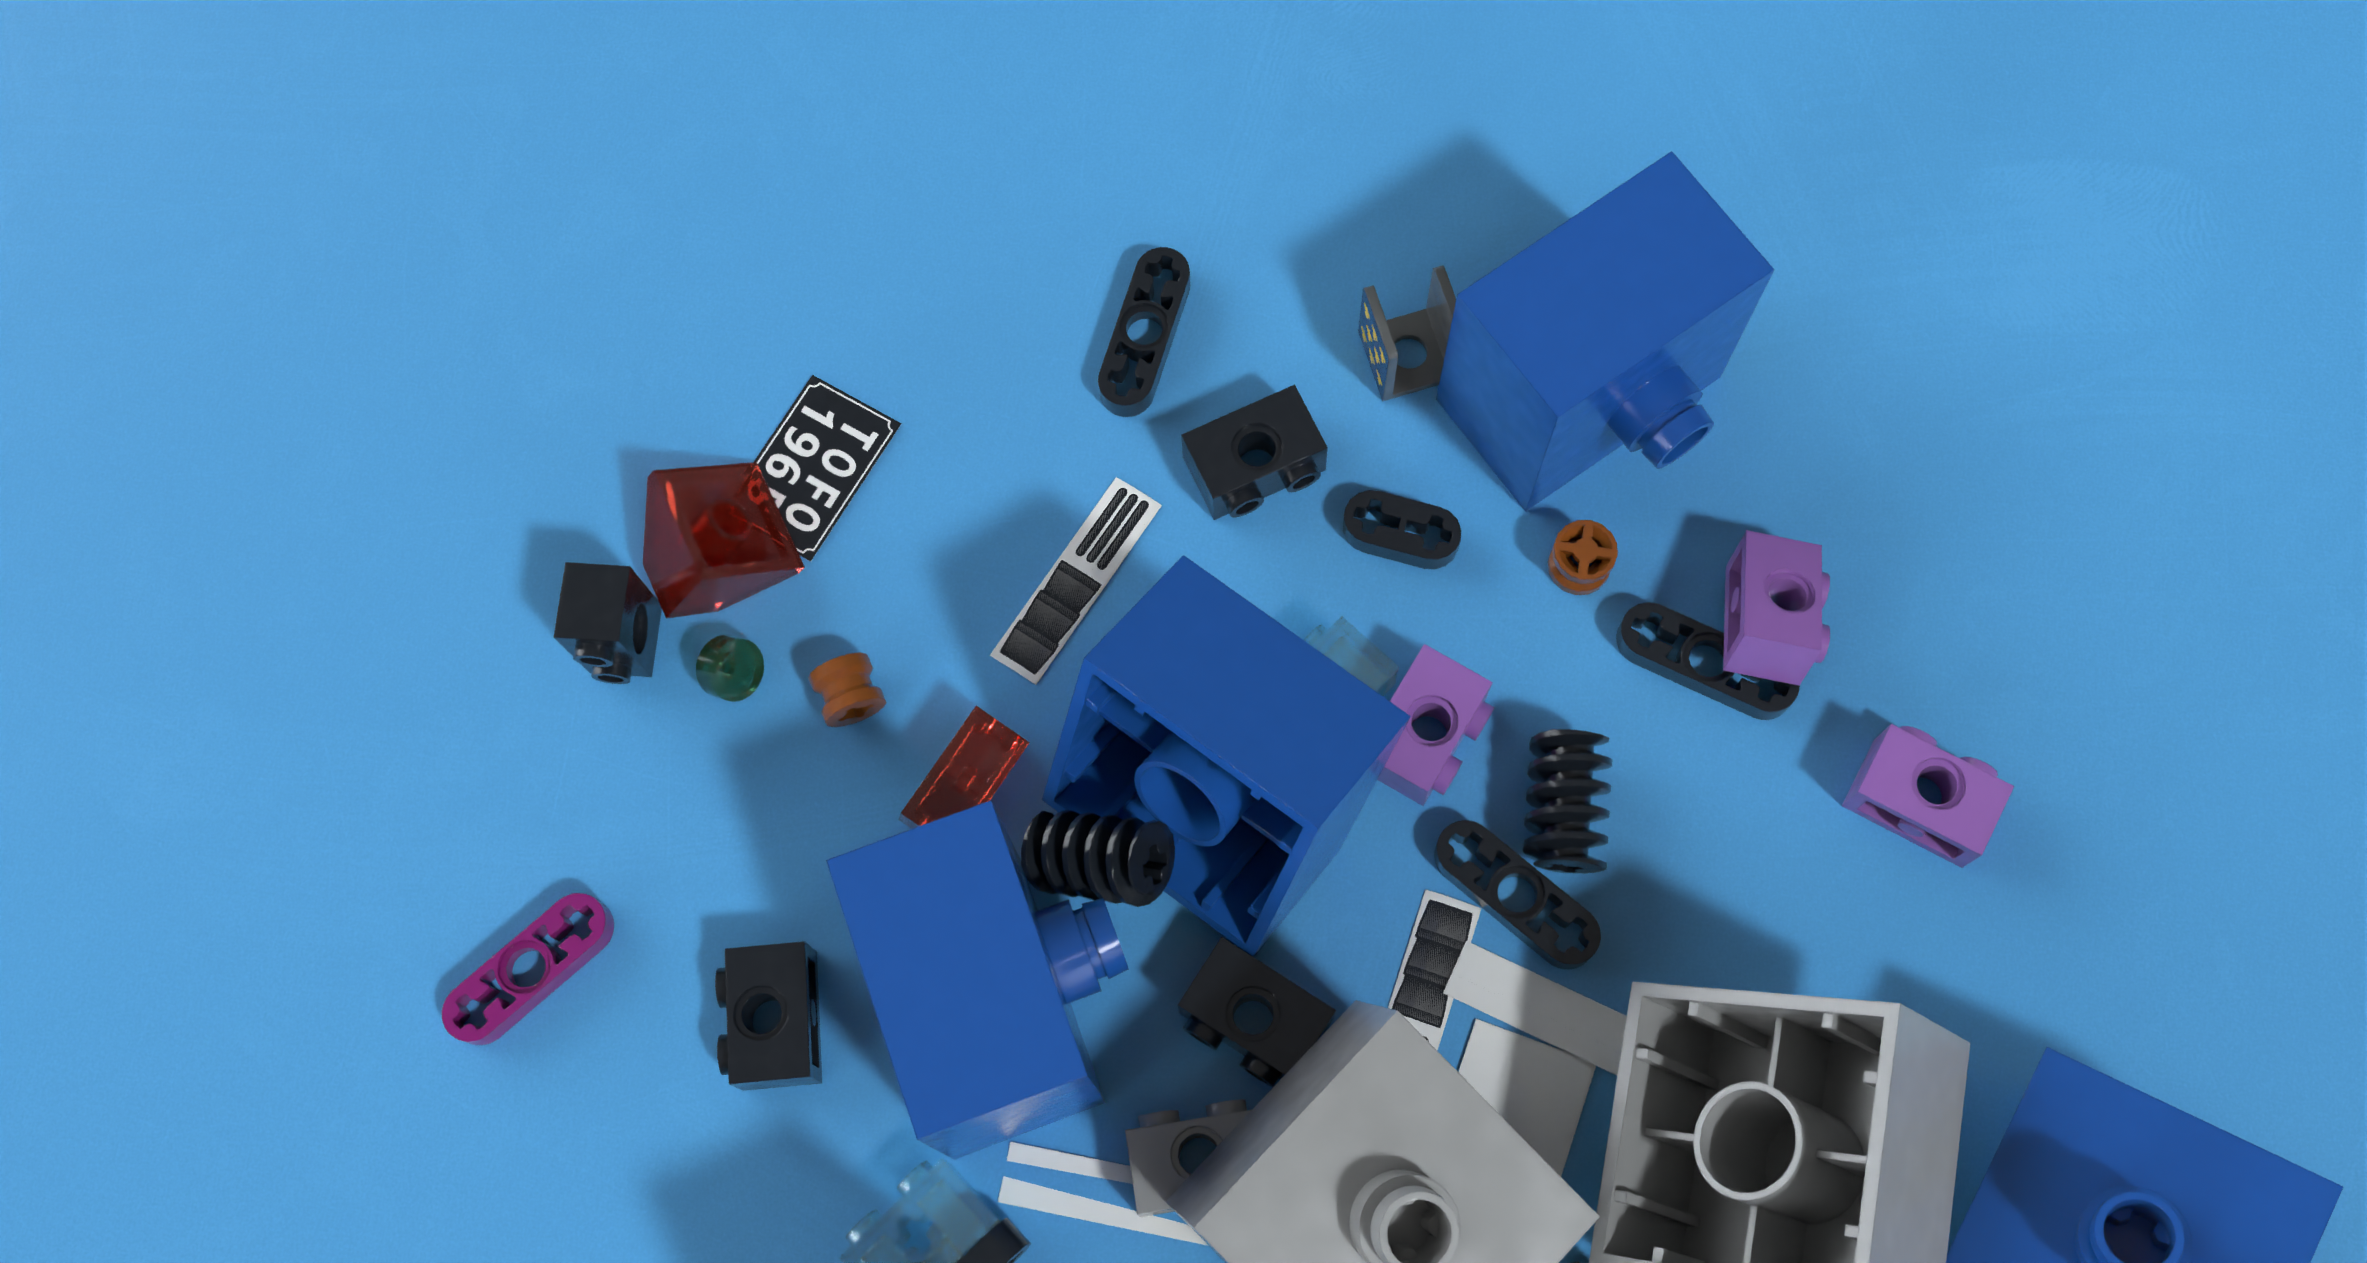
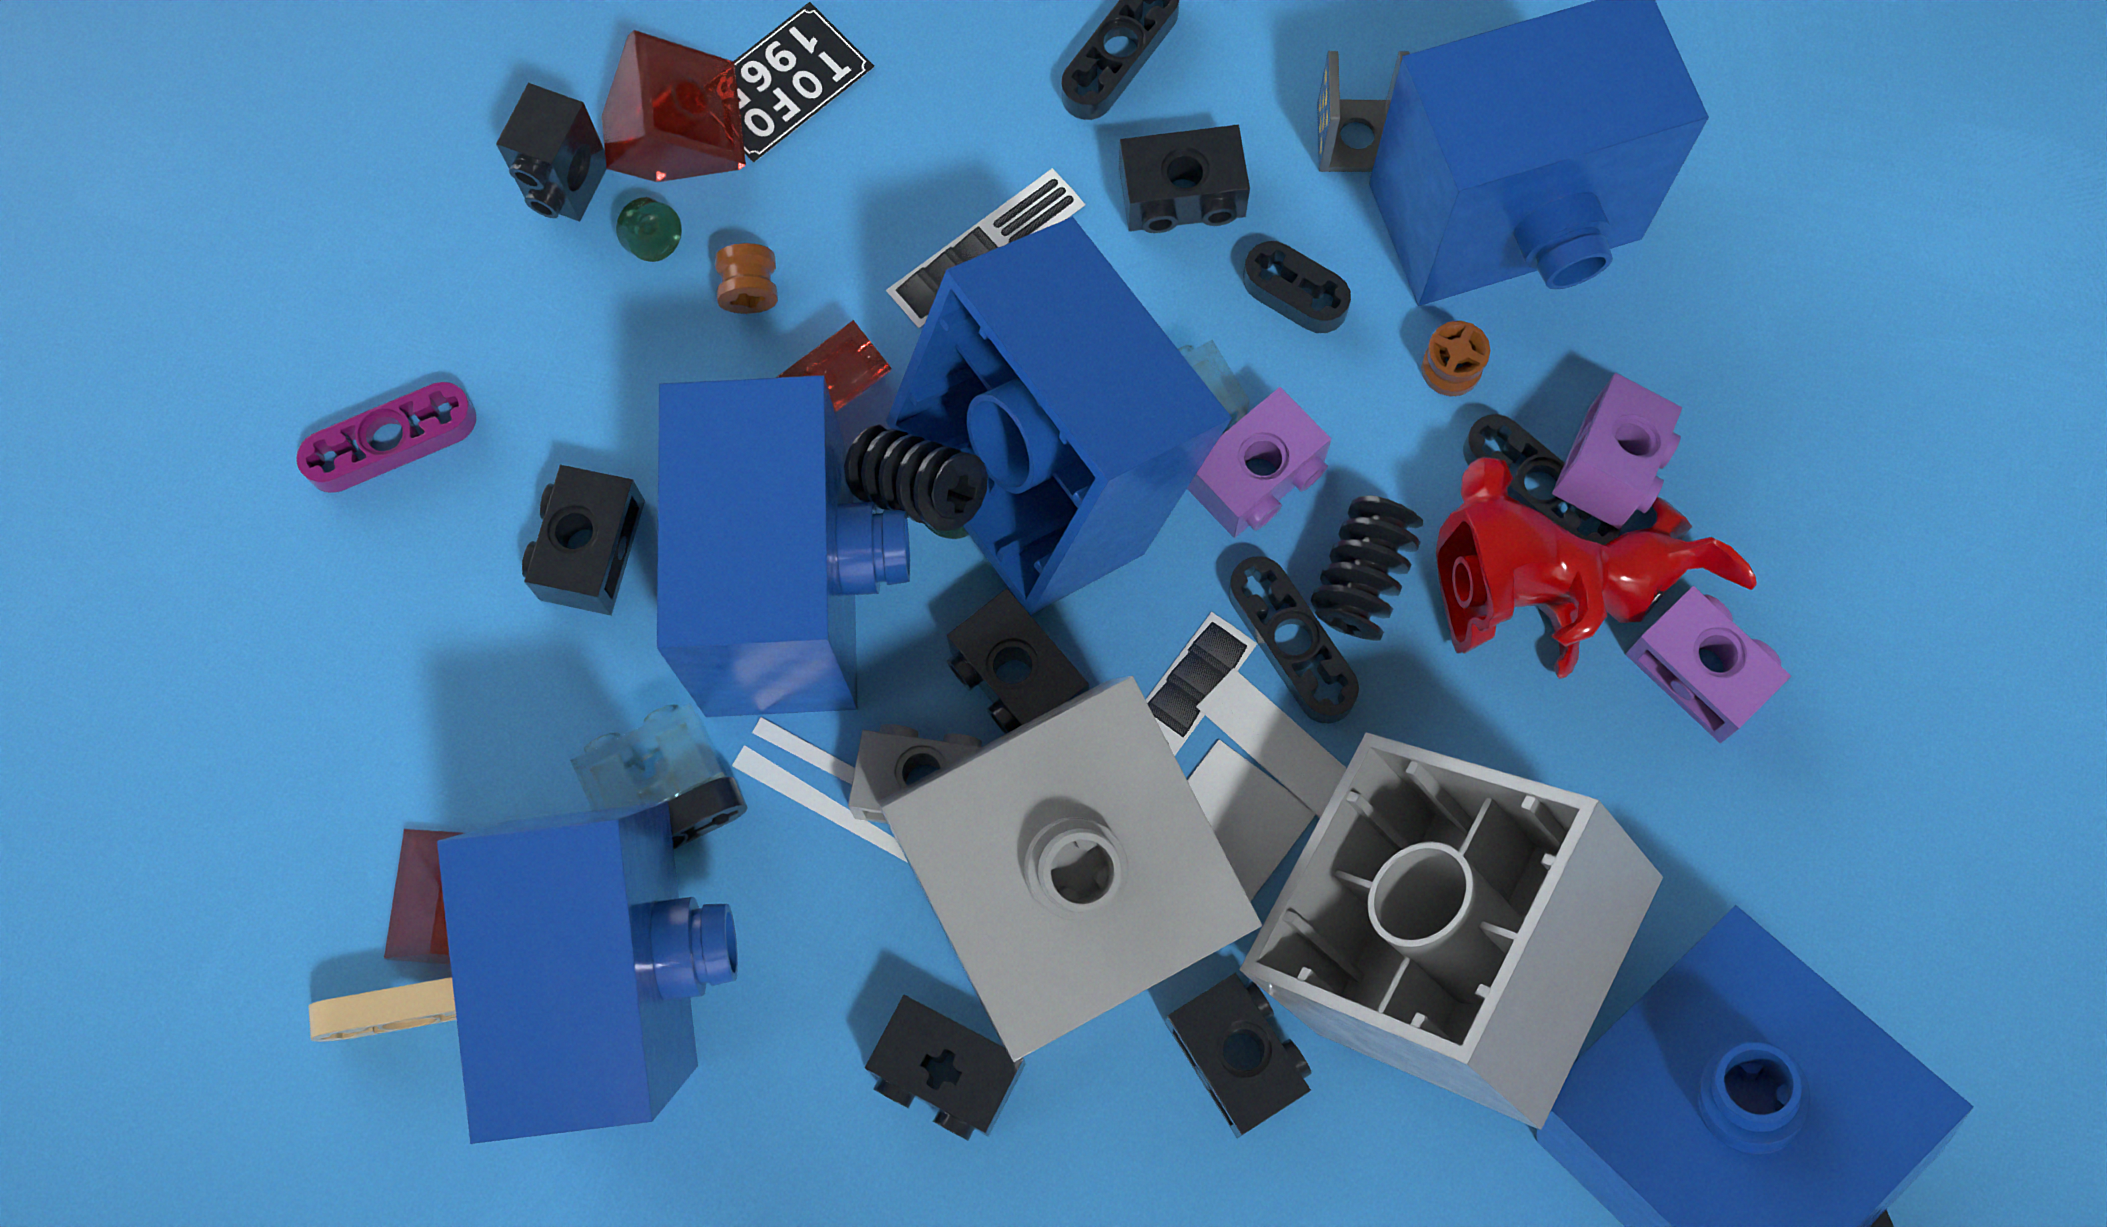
camera: 15 degrees right, 0 degrees up
none -> red animal [1436,457,1757,679]

